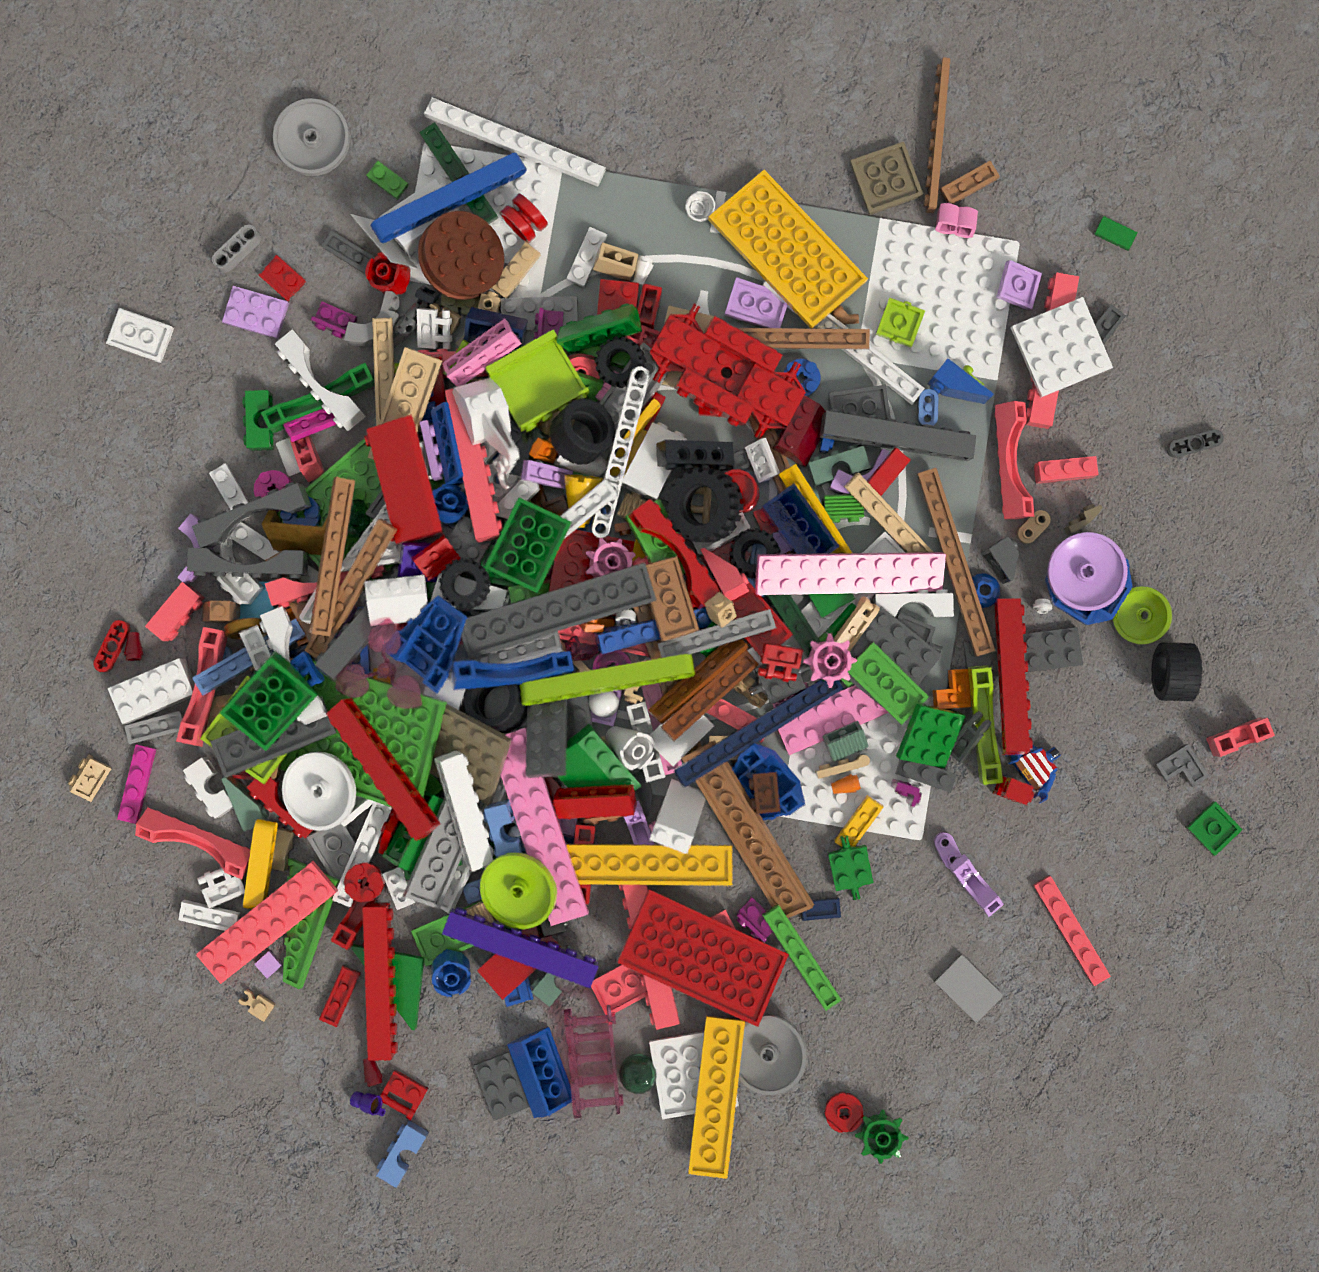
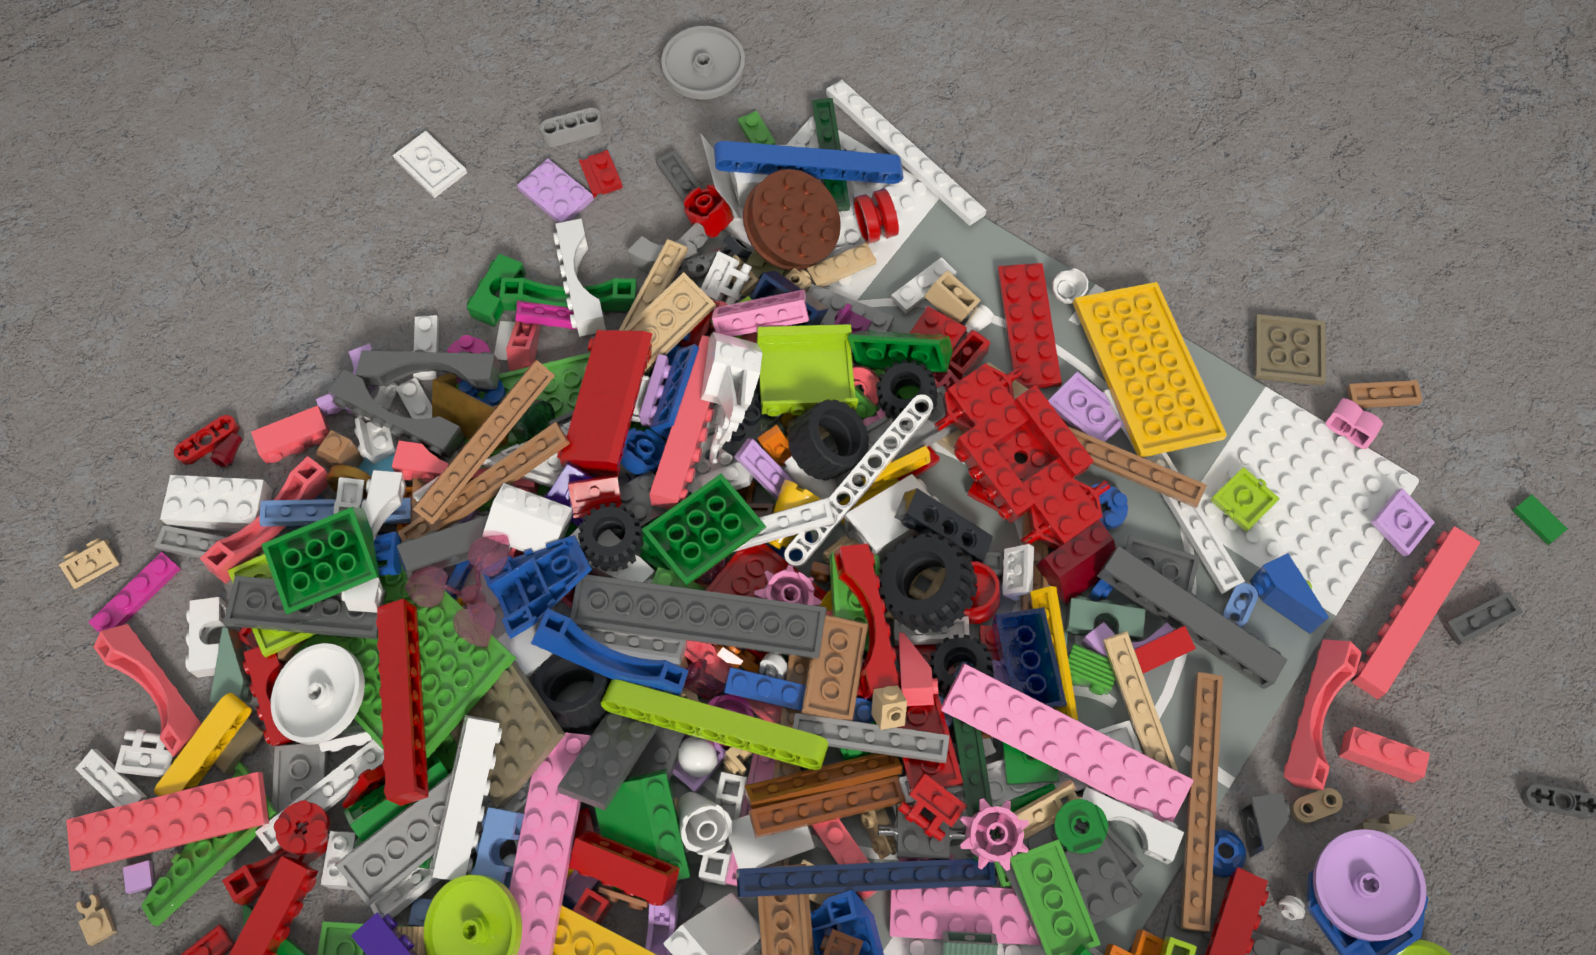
camera: 25 degrees right, 20 degrees down
magenta bracket [310,302,358,339] -> none
medium nougat arm [833,305,859,325] -> none
medium nougat plate [924,57,950,213] -> none
white plate [1011,297,1113,398] -> none
none -> red plate [997,263,1062,389]
none -> green plate [1054,799,1108,854]

